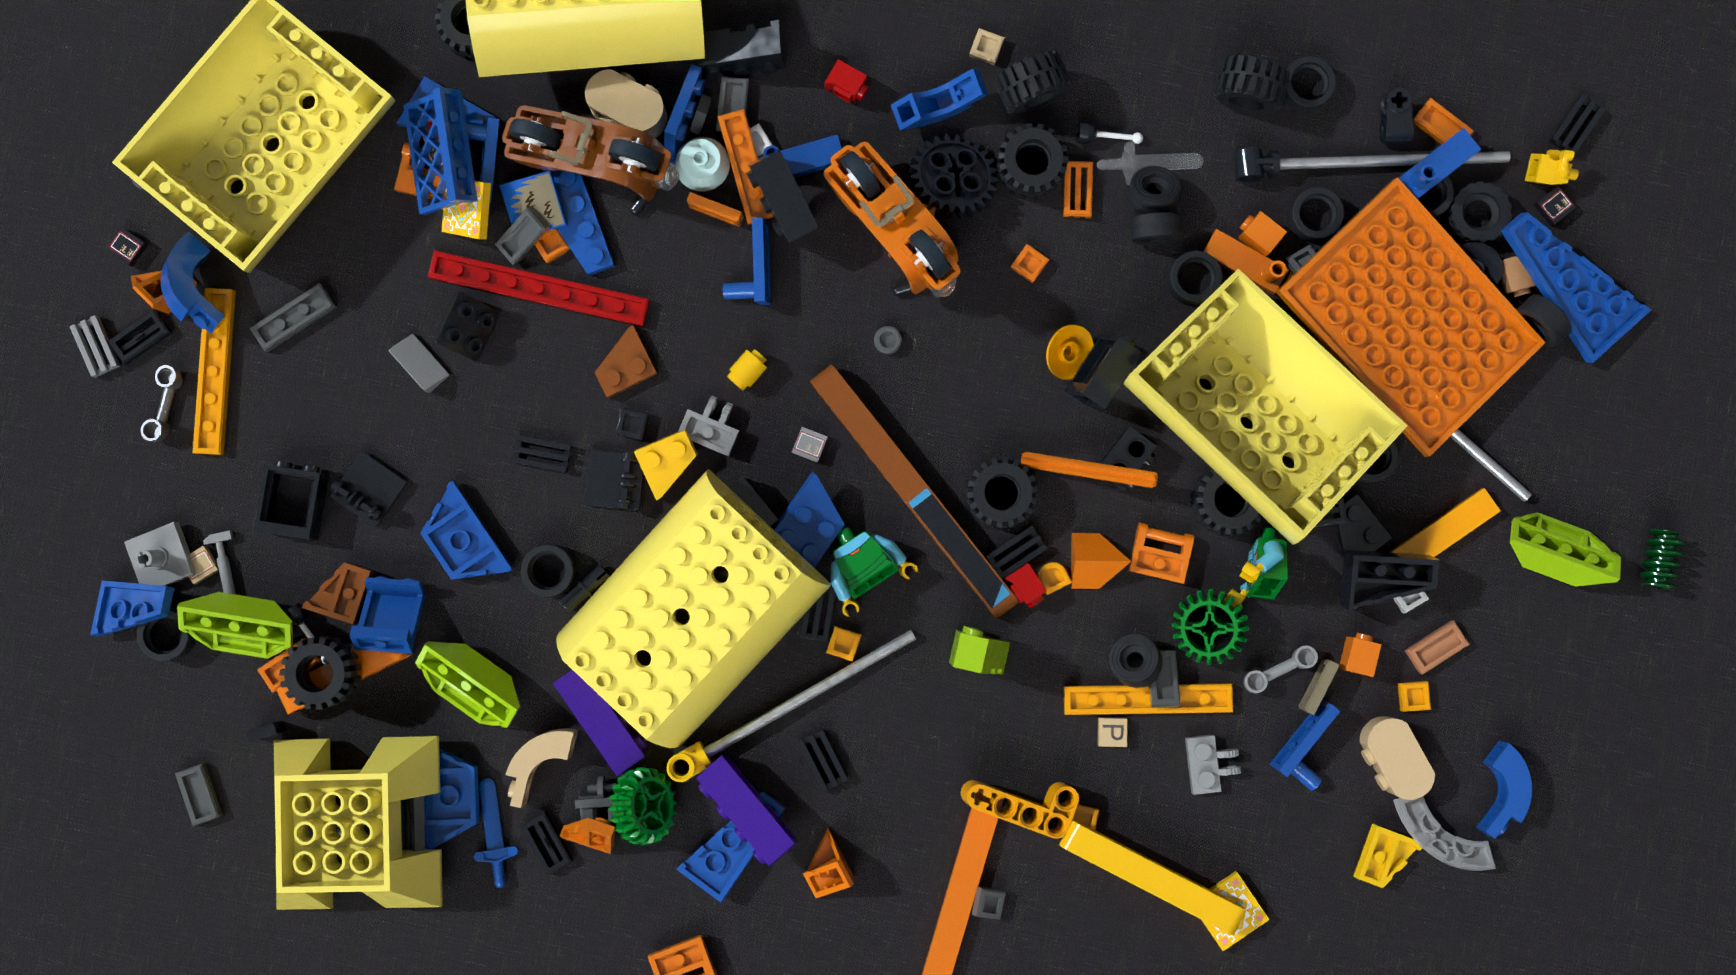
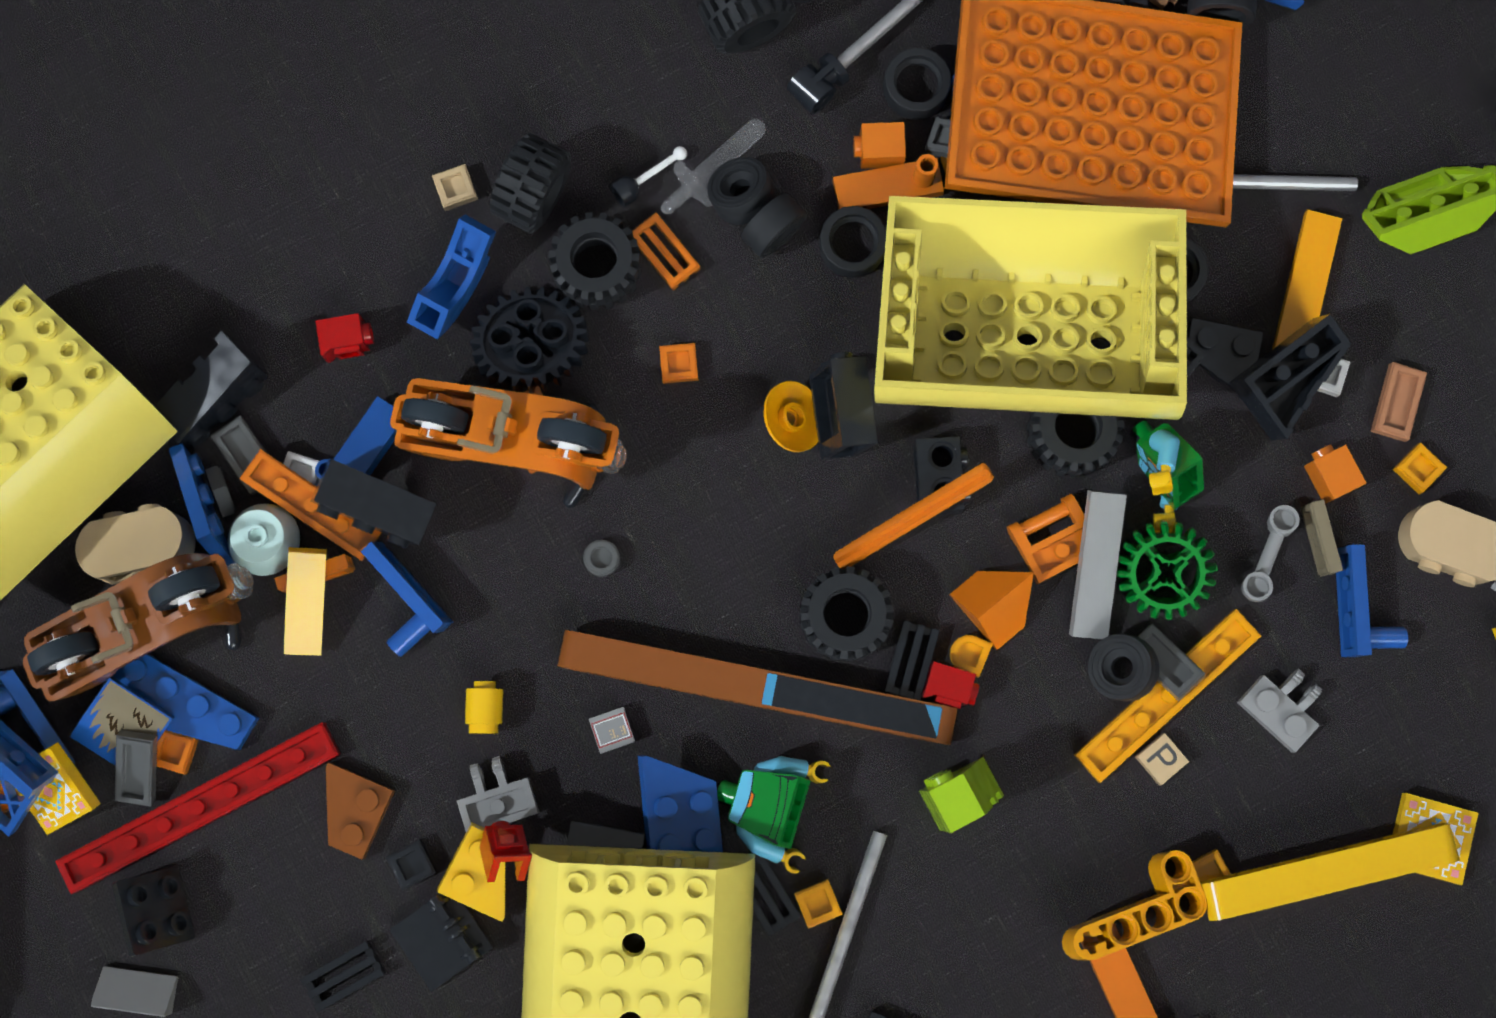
camera: 45 degrees left, 5 degrees down
none -> yellow tile [284,547,327,656]
none -> red window [479,821,532,883]
none -> light grey tile [1069,490,1127,639]

